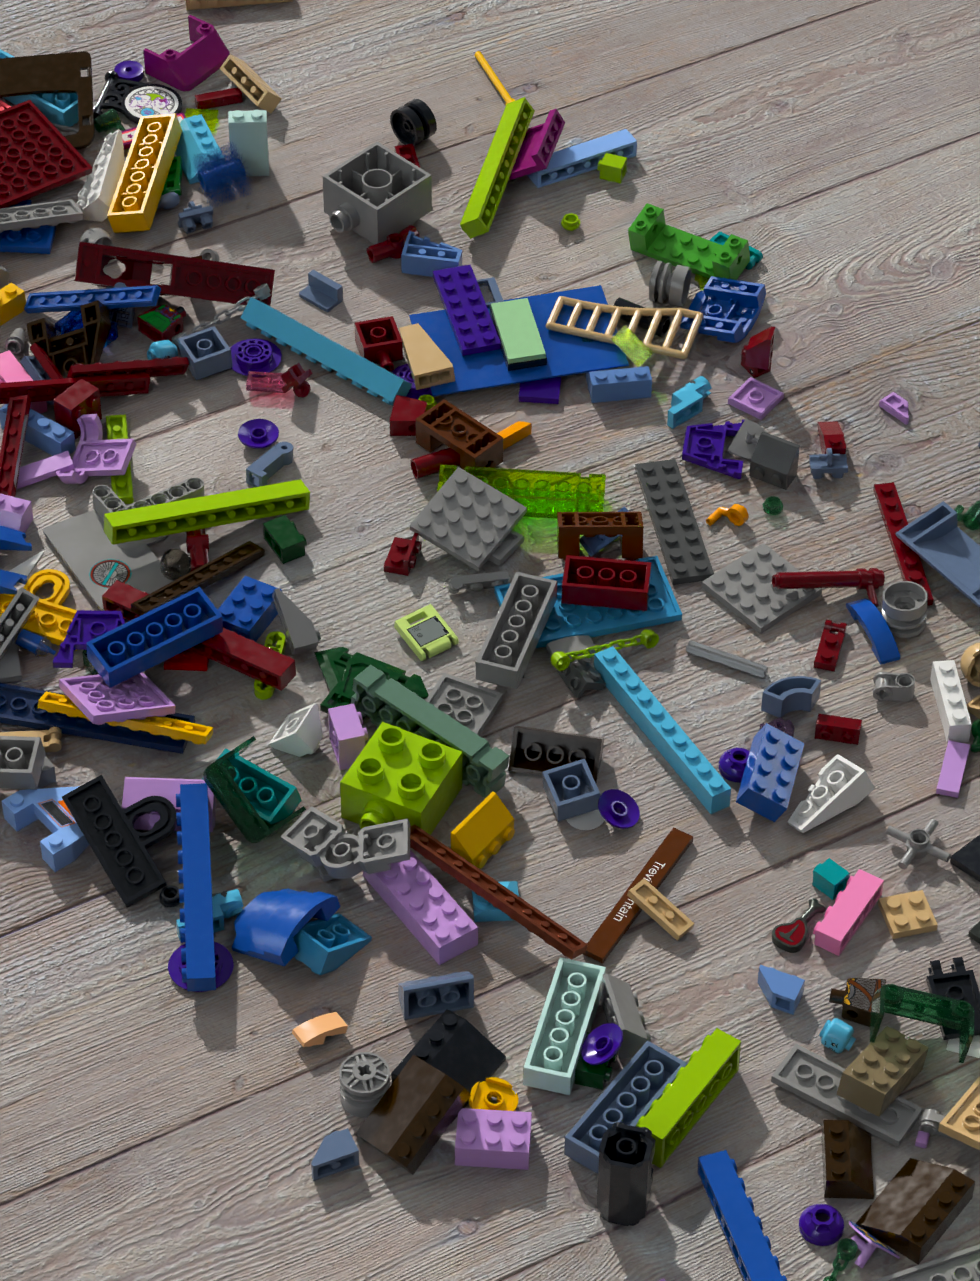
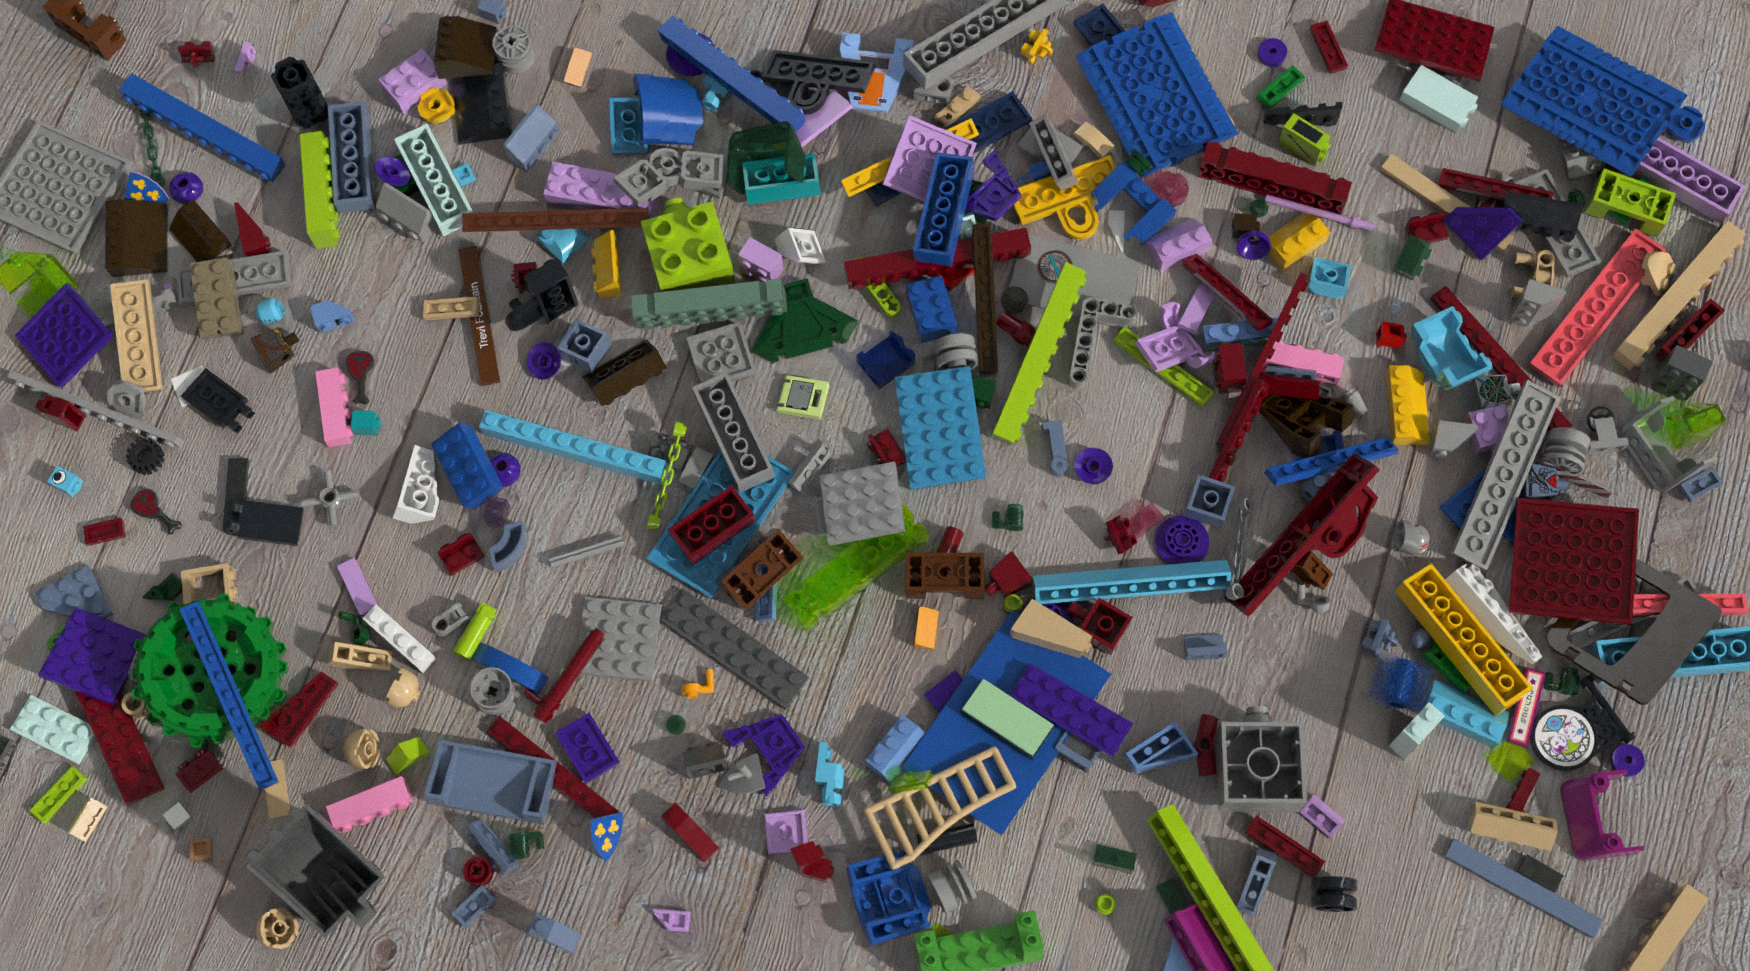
camera: 140 degrees right, 25 degrees up
torso [137,304,186,342] -> none
medium azure head [147,340,178,360] -> none
light grey slope [272,588,321,655] -> none
sand blue hips [809,448,848,479] -> none
dark red plate [813,619,847,672] -> none
clear green windscreen [869,984,974,1063] -> none
tan plate [878,890,938,939] -> none
none -> dark red slope [234,202,271,257]
none -> medium azure tile [452,163,476,187]
none -> lime piece [452,602,497,661]
none -> black brick [505,257,579,331]
none -> dark red bracket [511,262,538,294]
none -> dark purple plate [555,712,620,784]
none -> blue shield [589,812,623,861]
none -> clear blue panel [856,330,916,390]
none -> dark azure plate [895,366,987,490]
none -> light grey wheel [934,333,978,371]
none -> clear green piece [992,504,1024,531]
none -> clear green panel [1092,844,1137,874]
none -> clear green plate [1156,877,1190,915]
none -> sand blue slope [1236,847,1277,917]
none -> sand blue tile [1444,838,1603,939]
none -> pearl dark grey tile [1517,854,1564,893]

